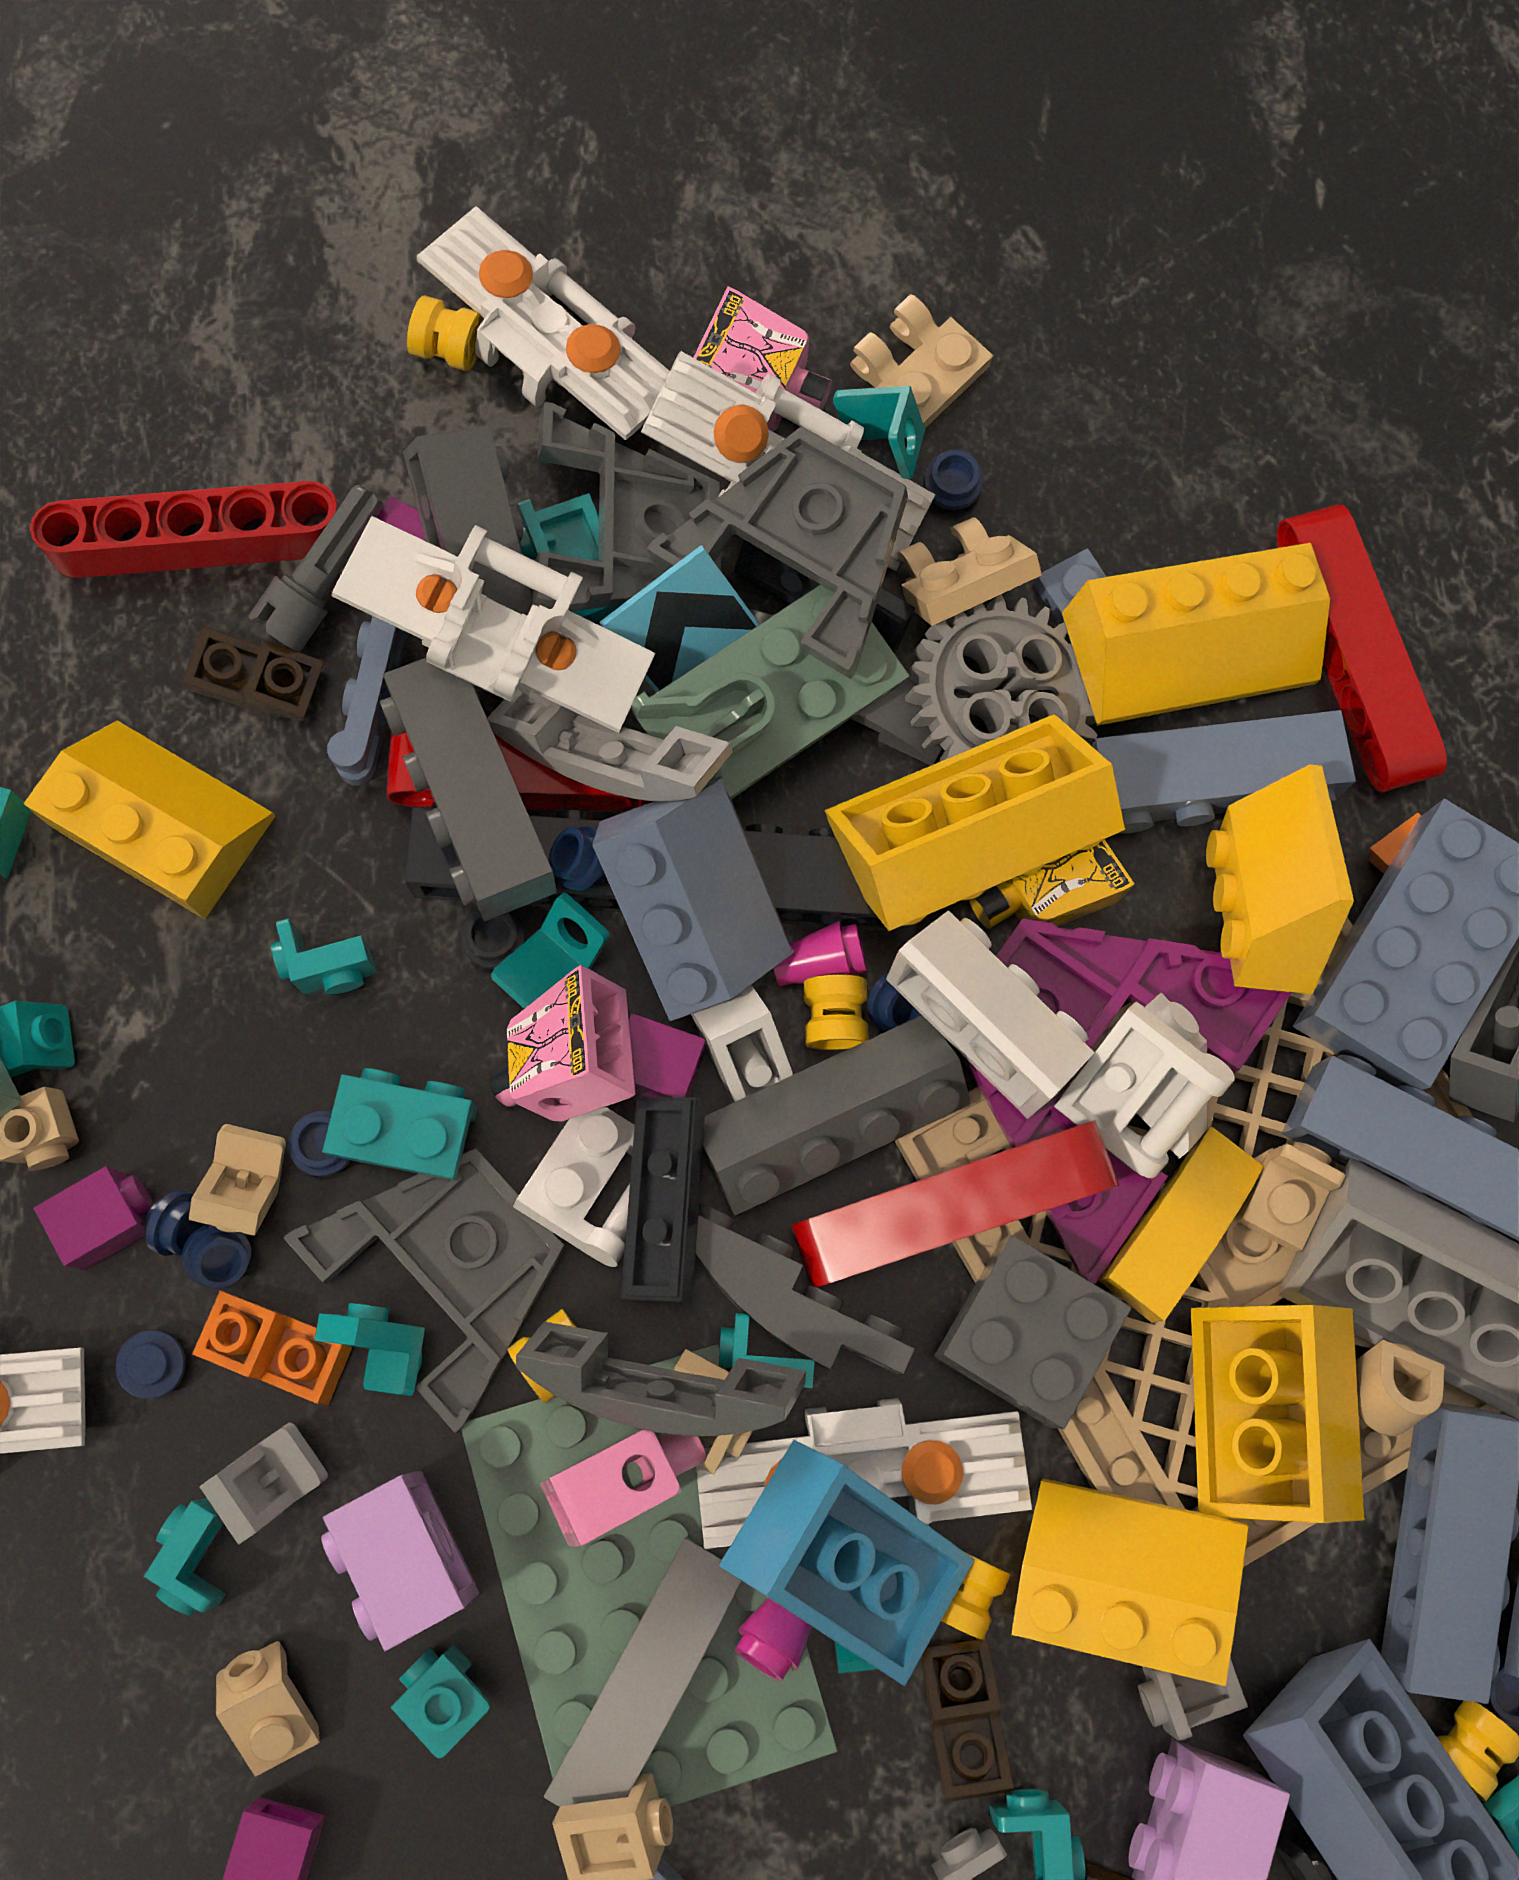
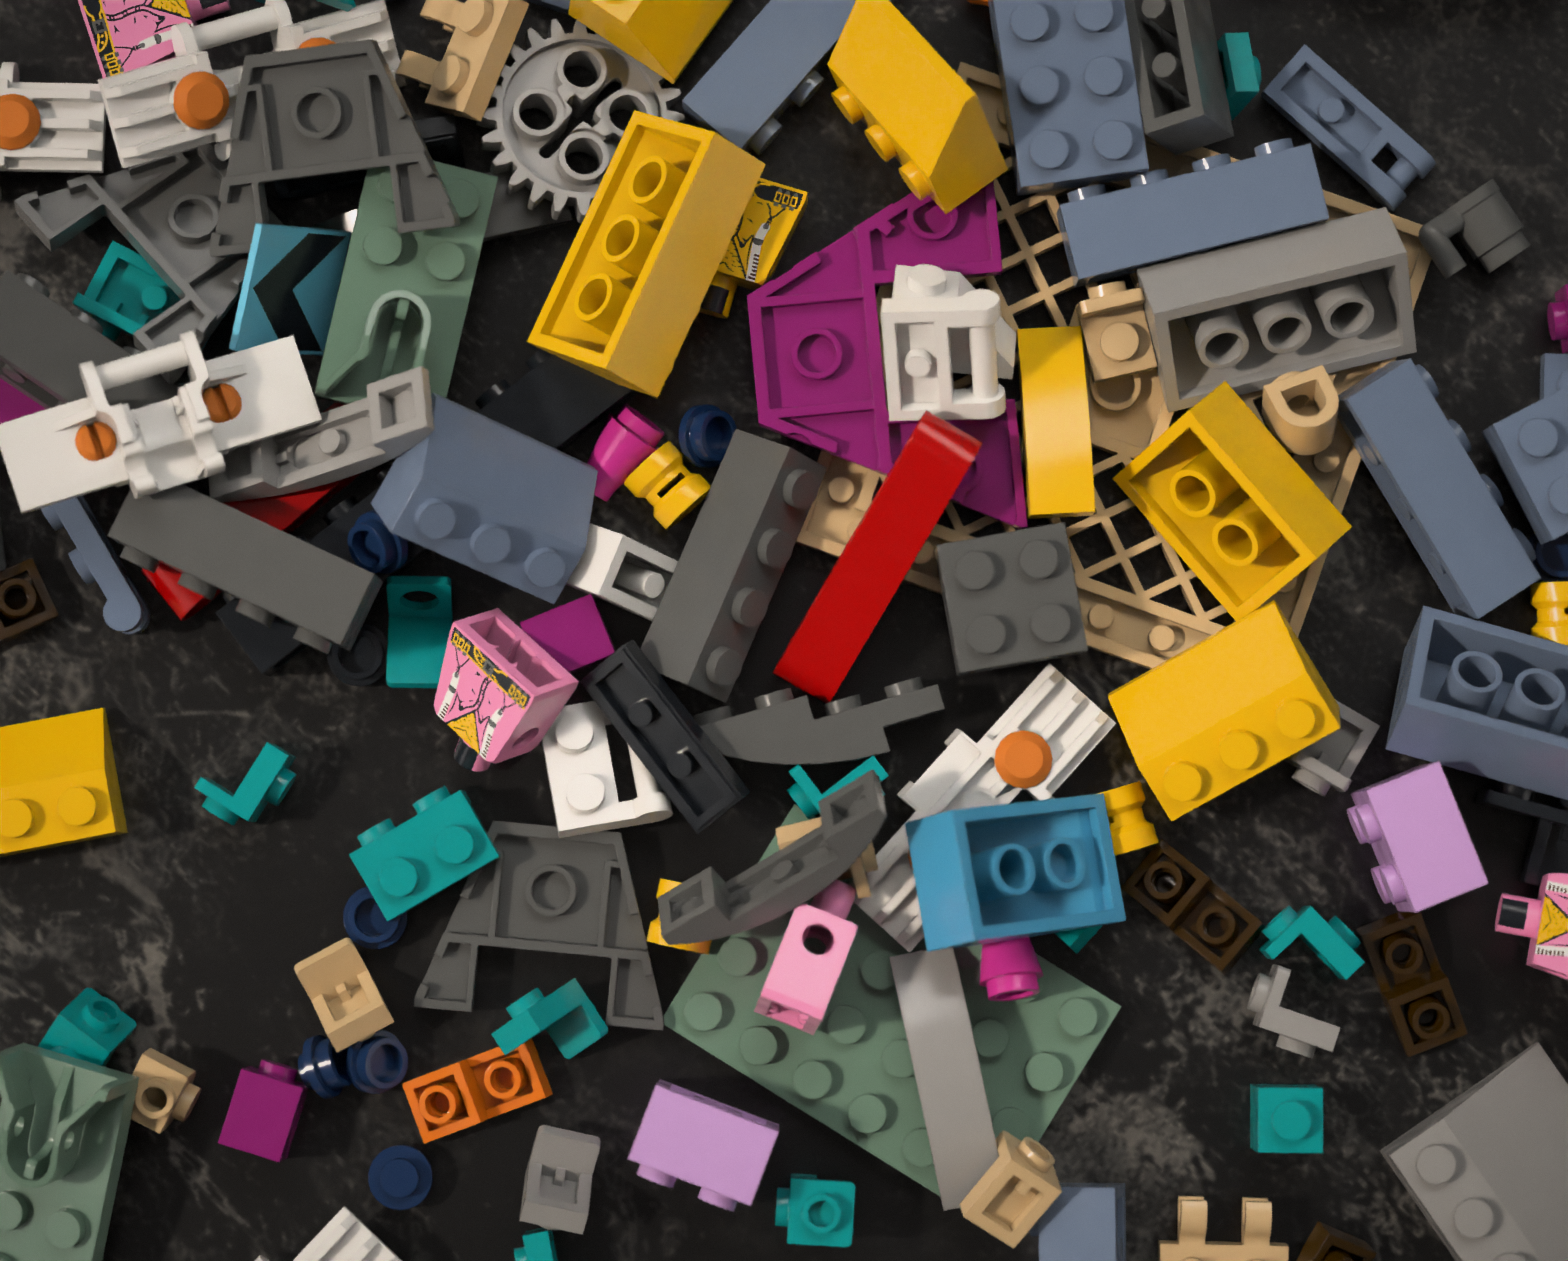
camera: 30 degrees left, 10 degrees up
white slope [886,910,1095,1119] -> none

